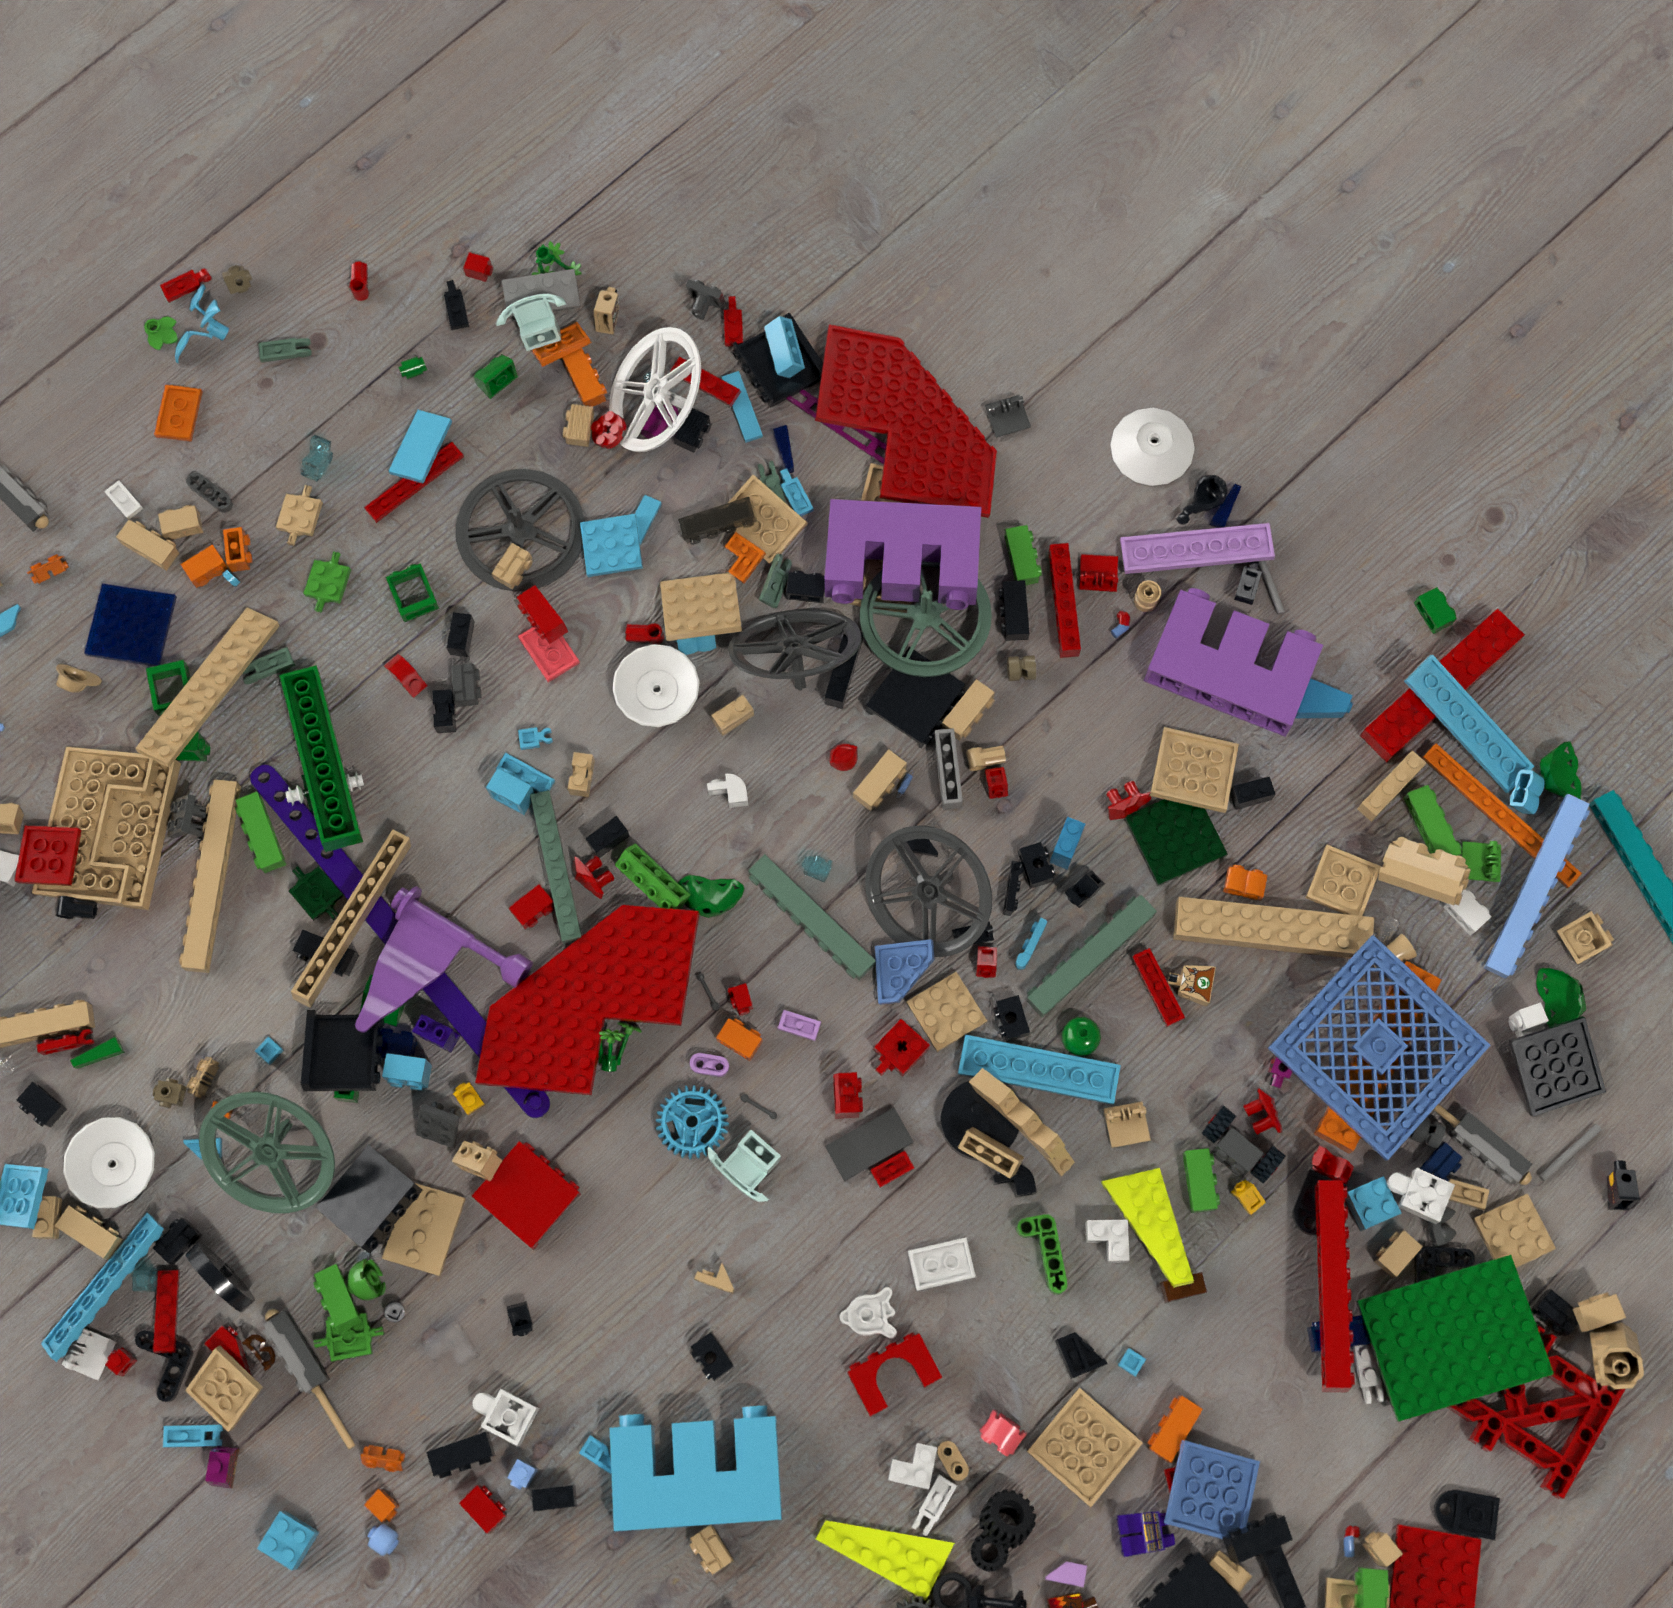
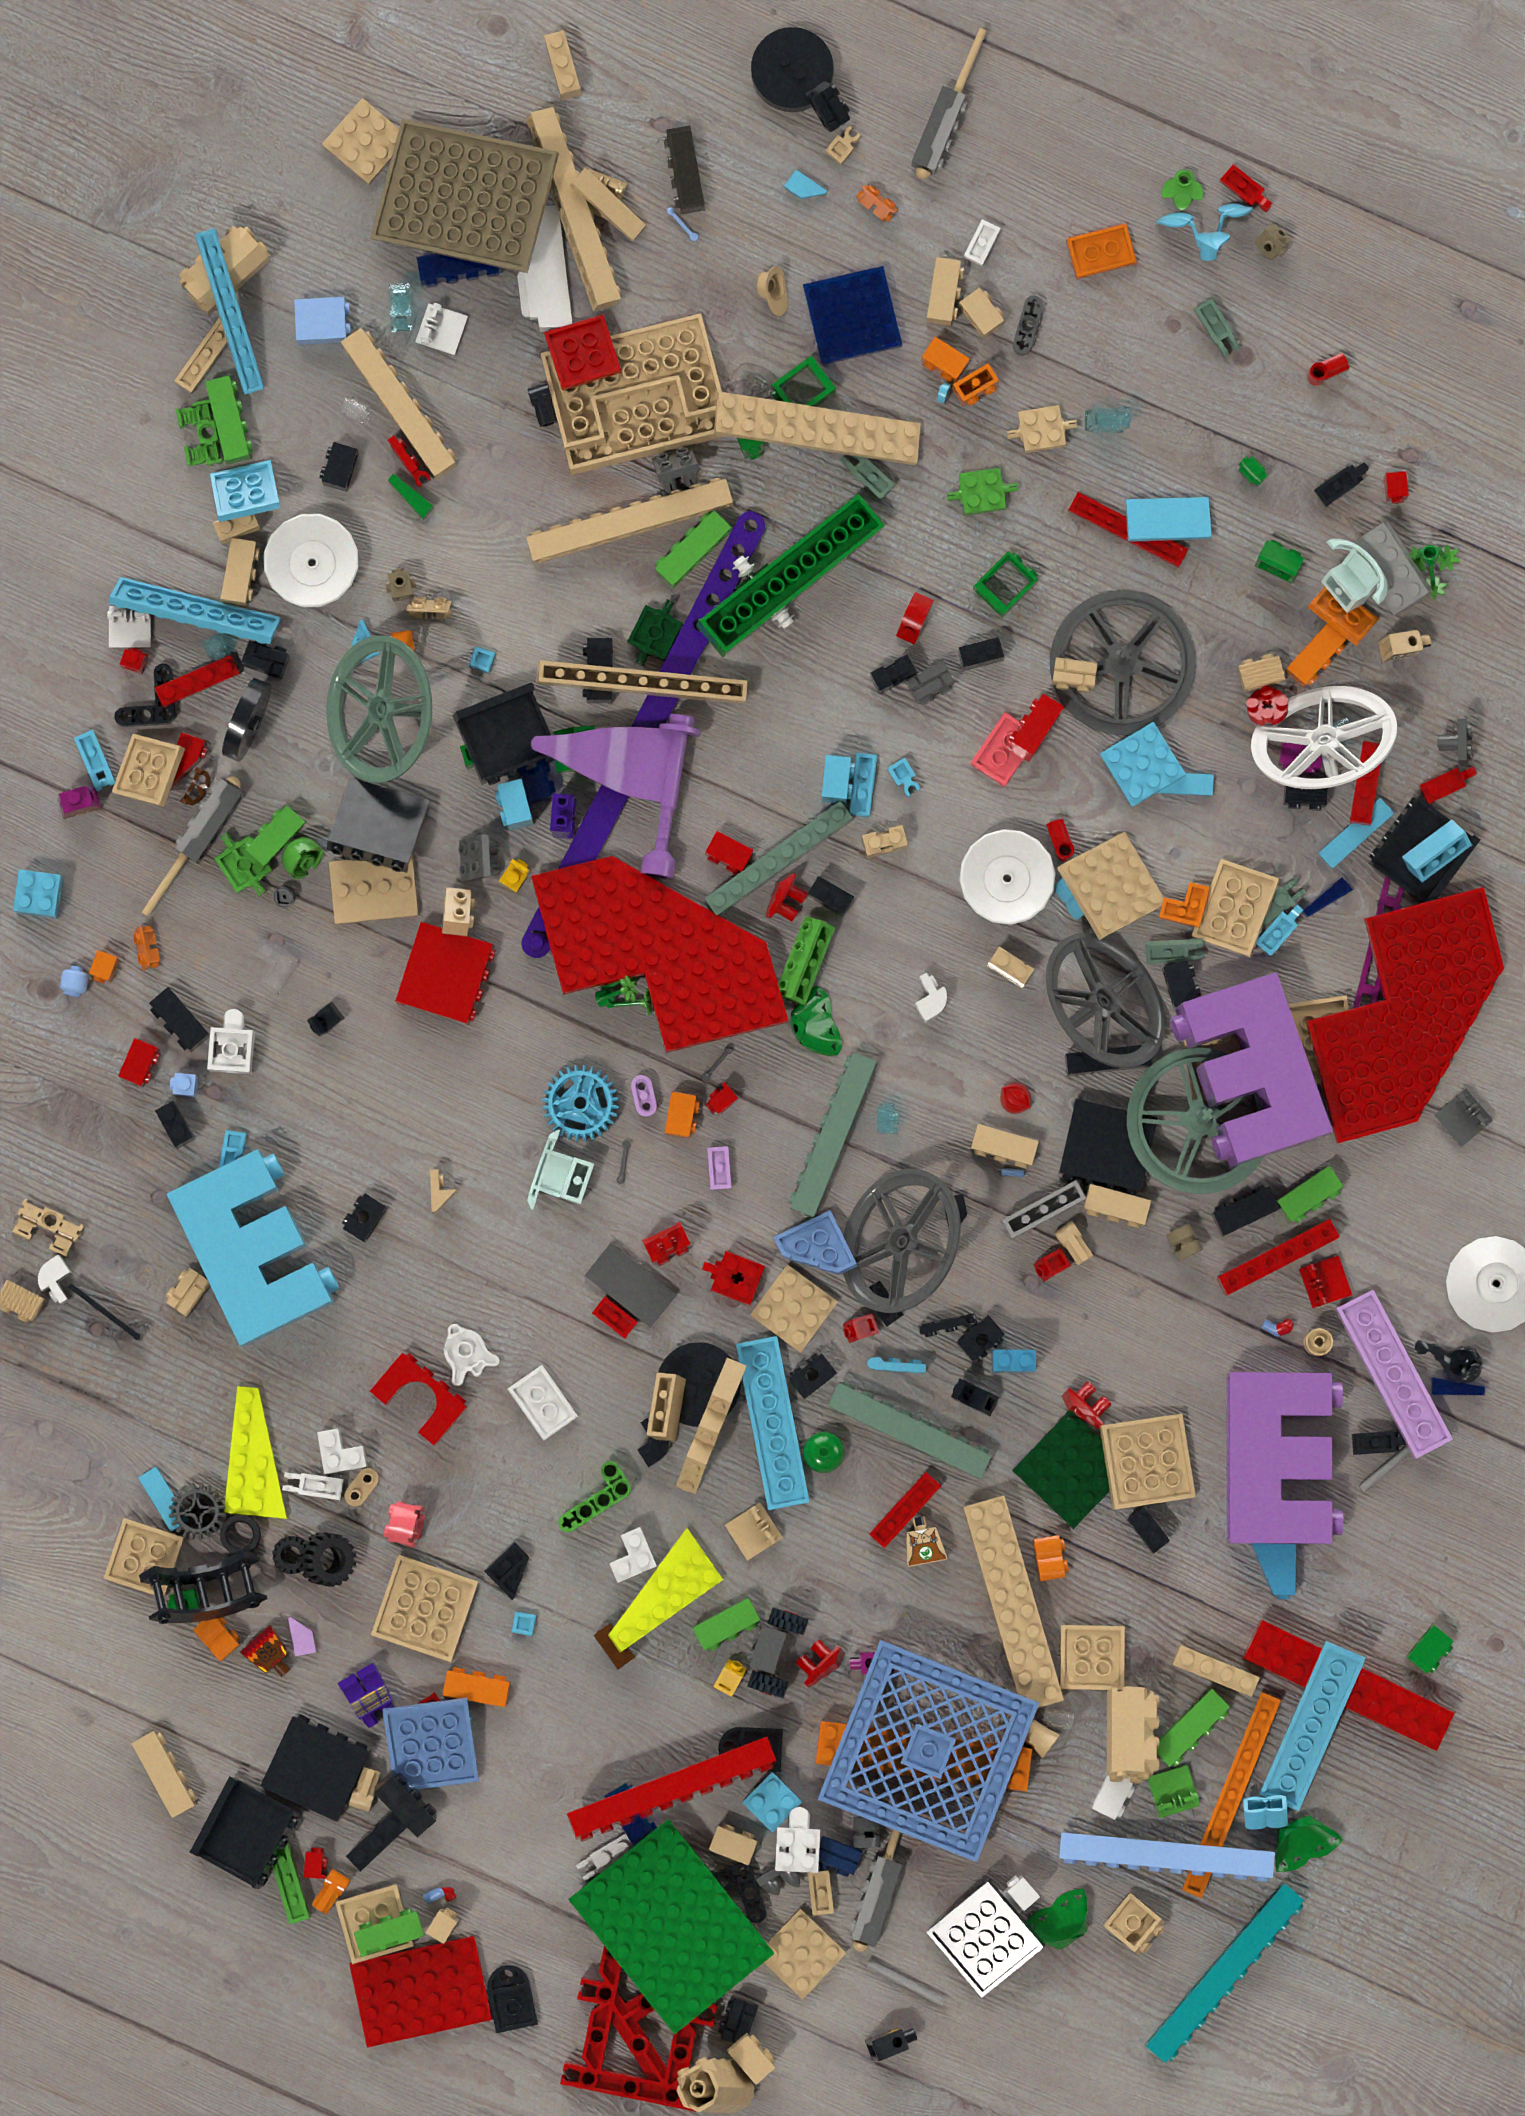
camera: 70 degrees right, 10 degrees up
clear smoke brick [678,497,758,545] -> none
red brick [1312,1146,1354,1185] -> none

